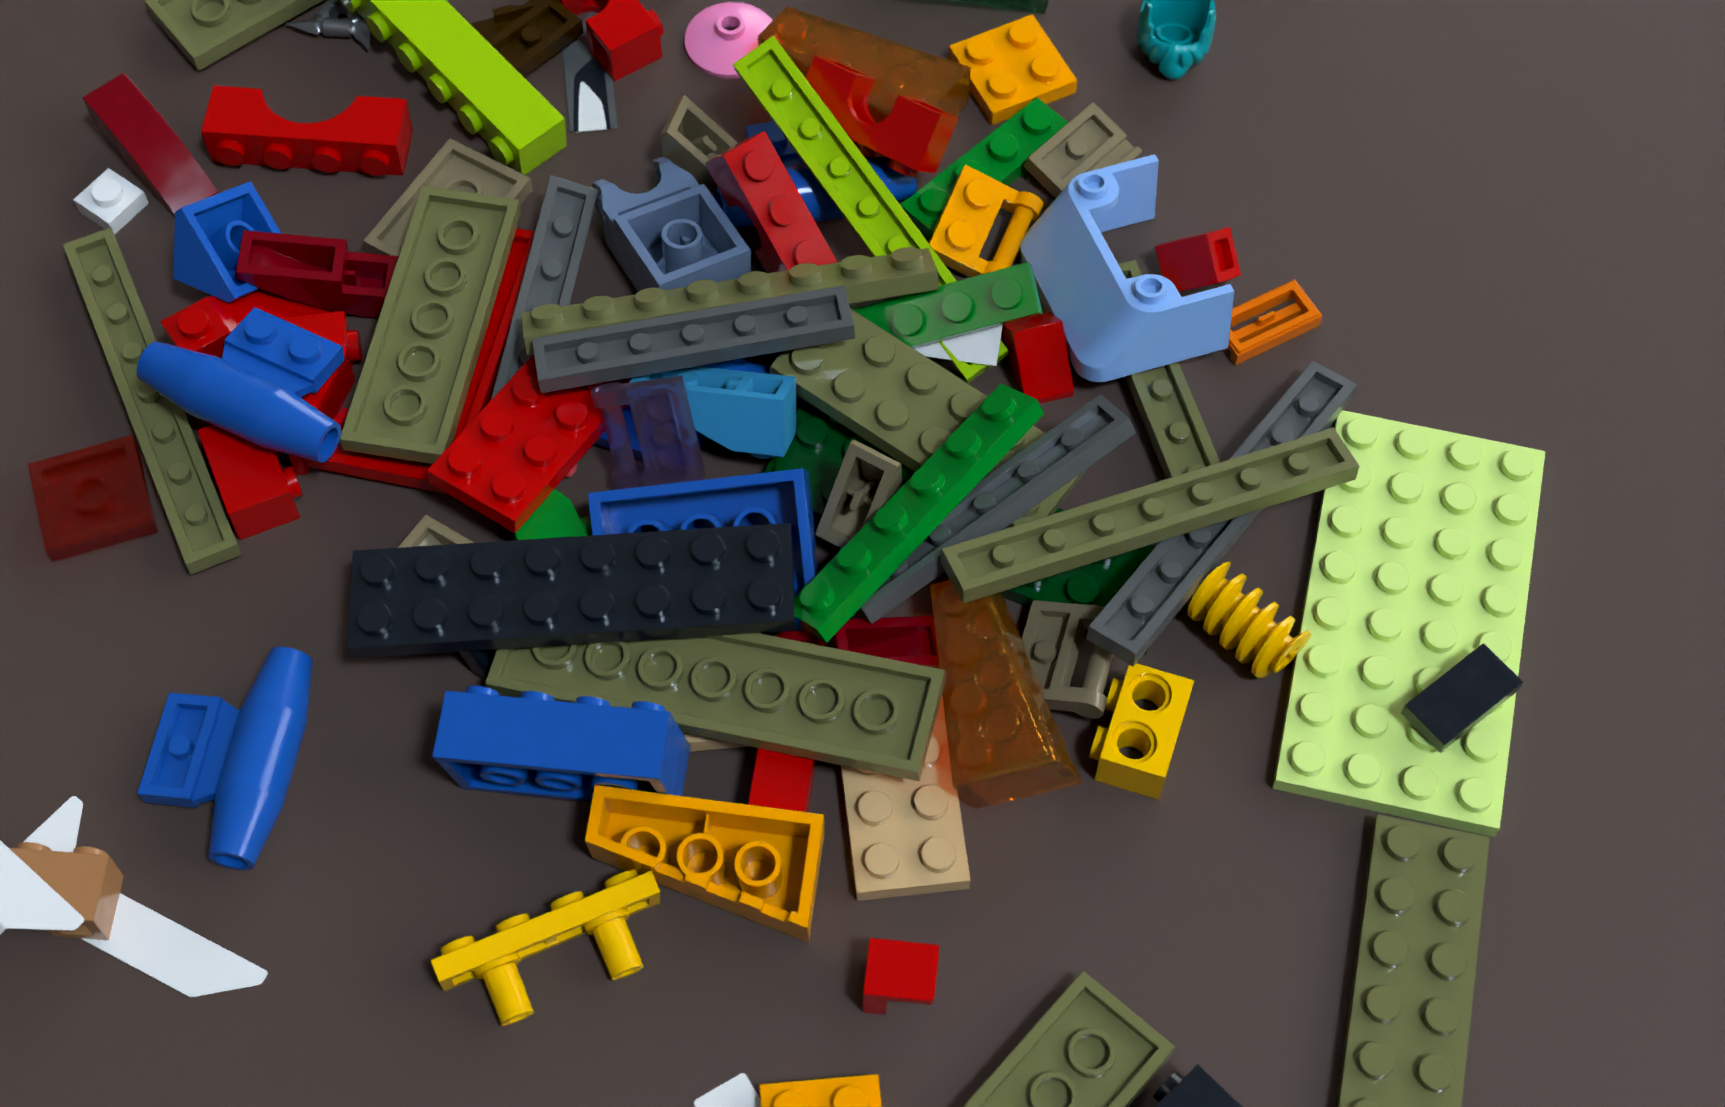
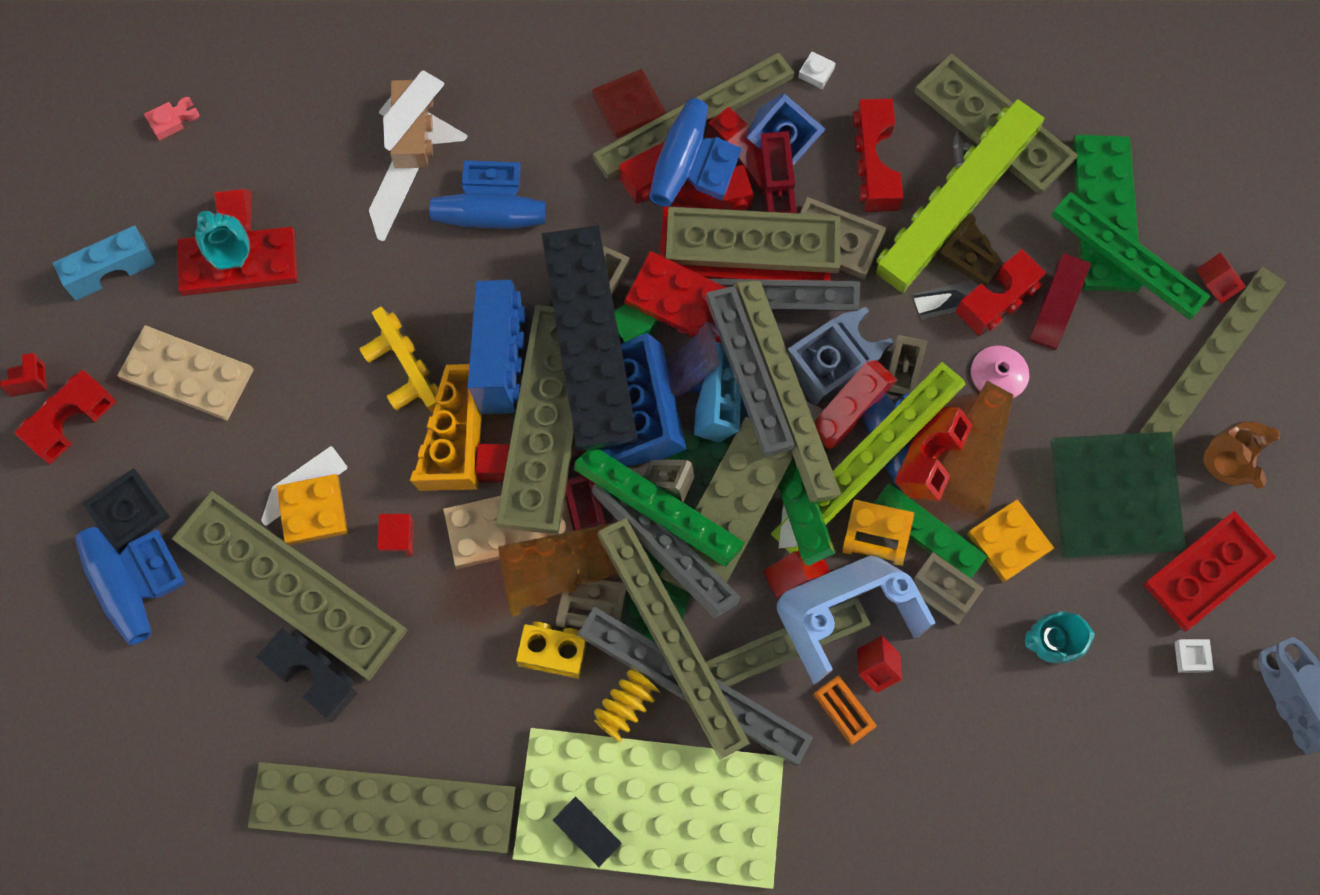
camera: 80 degrees right, 10 degrees up
dark red slope [82,72,219,218] -> none

